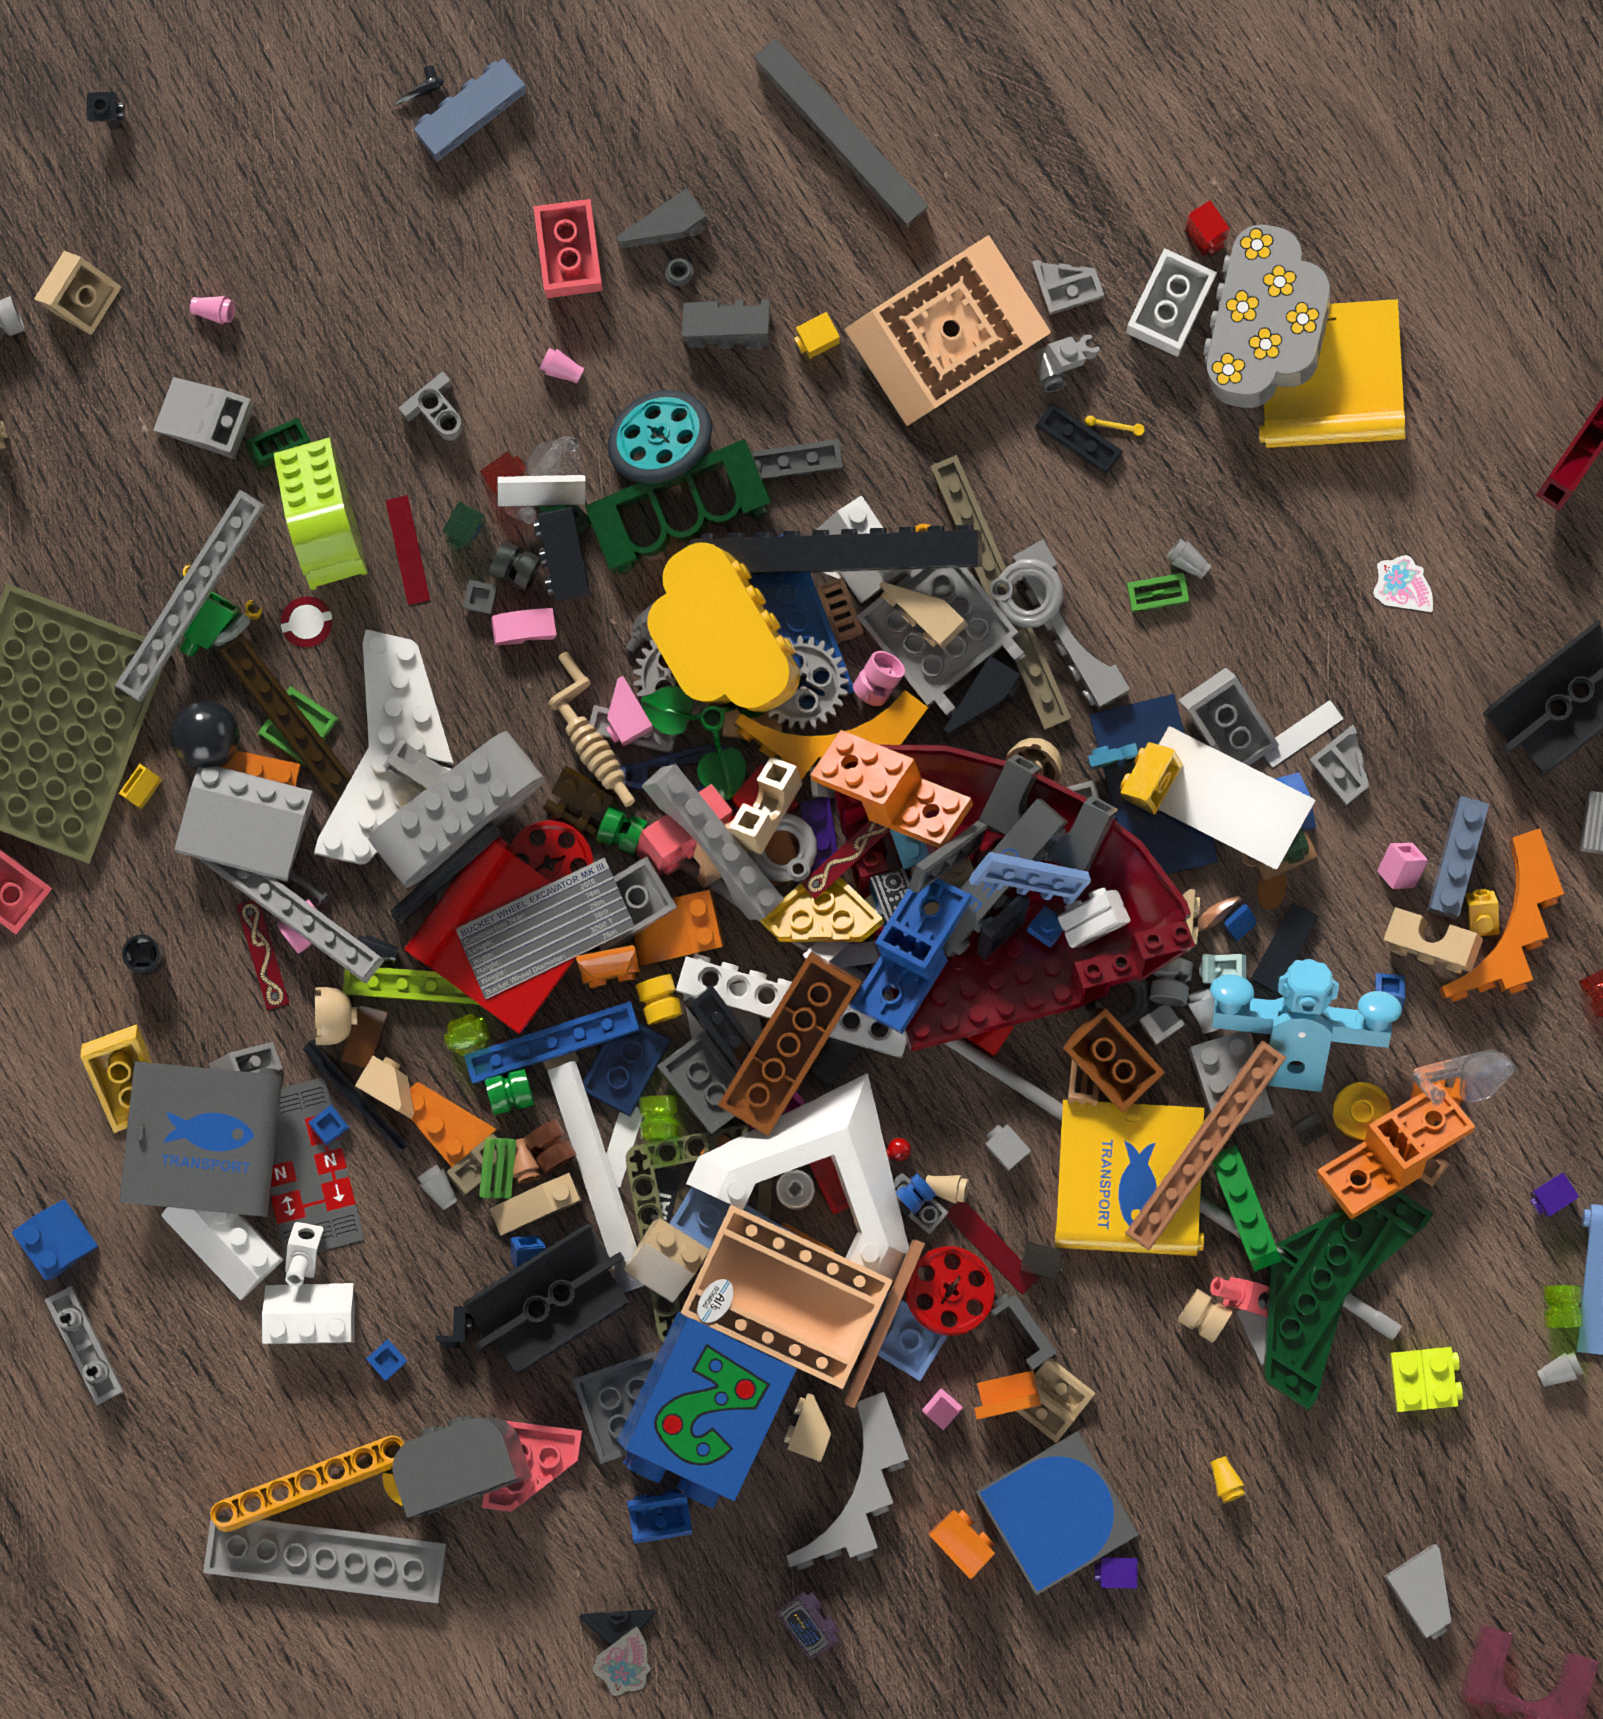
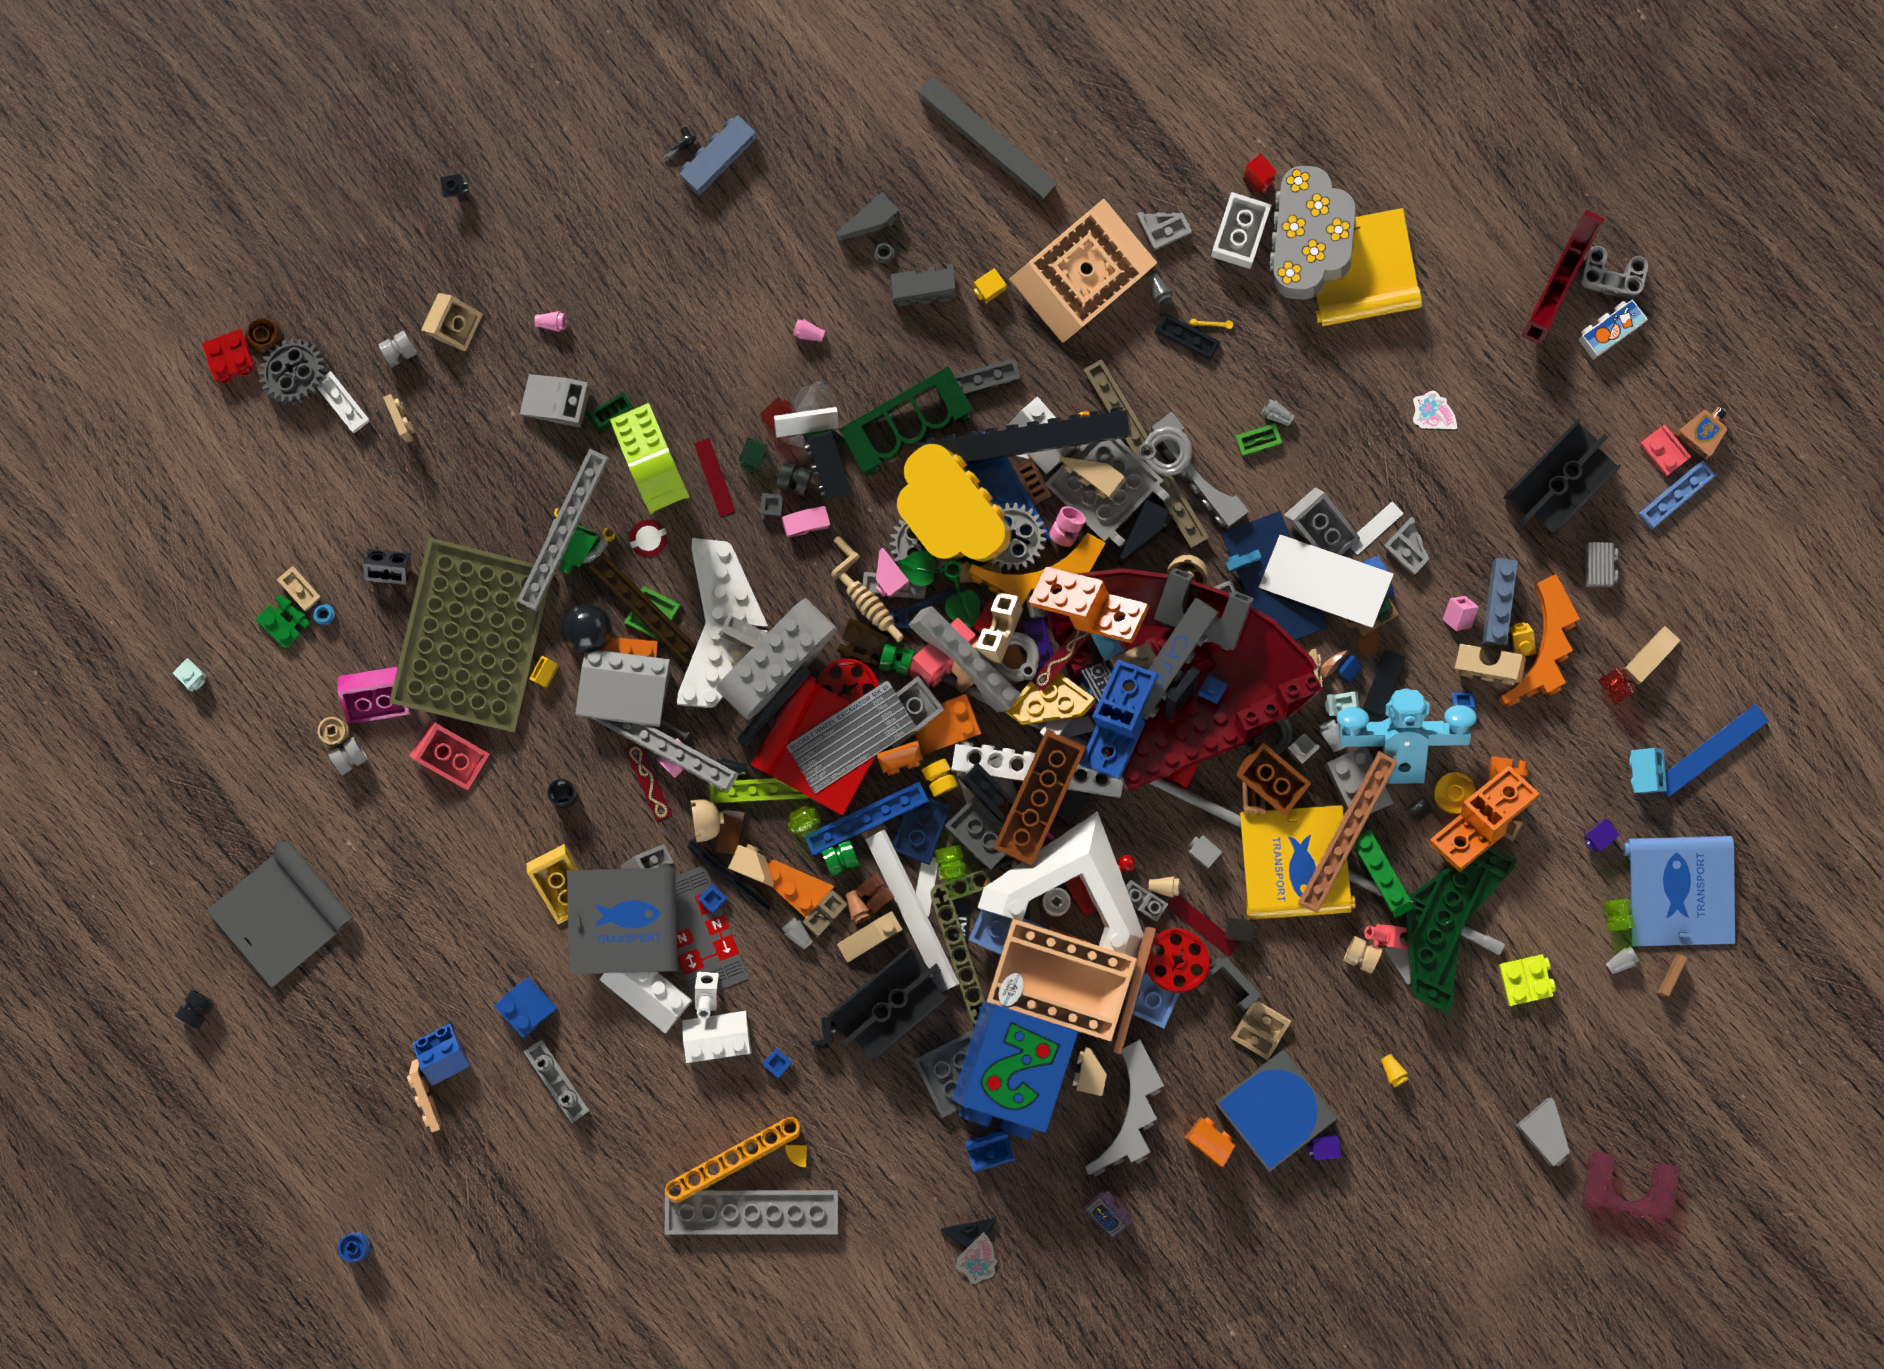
camera: 10 degrees left, 0 degrees up
dark grey brick [393,1416,532,1518] -> none
light grey tile [398,371,463,441] -> none
bright green tile [479,1138,517,1199] -> none
coral plate [482,1420,583,1512] -> none
blue slope [510,1235,546,1268] -> none
coral brick [533,199,603,298] -> none
wedge [607,390,712,483] -> none
tan slope [623,1218,709,1303] -> none
dark grey piece [625,604,653,654] -> none
blue wheel [895,1173,937,1214] -> none
dark grey tile [908,820,987,893] -> none
bright pink panel [921,1388,963,1430] -> none
medium blue hinge [969,852,1091,904] -> none
orange panel [974,1370,1041,1419] -> none
light grey plate [1045,335,1100,373] -> none
white brick [1058,888,1130,948] -> none
yellow slope [1120,742,1183,815] -> none
light grey wheel [1149,958,1193,1007] -> none
clear piece [1412,1049,1516,1106] -> none

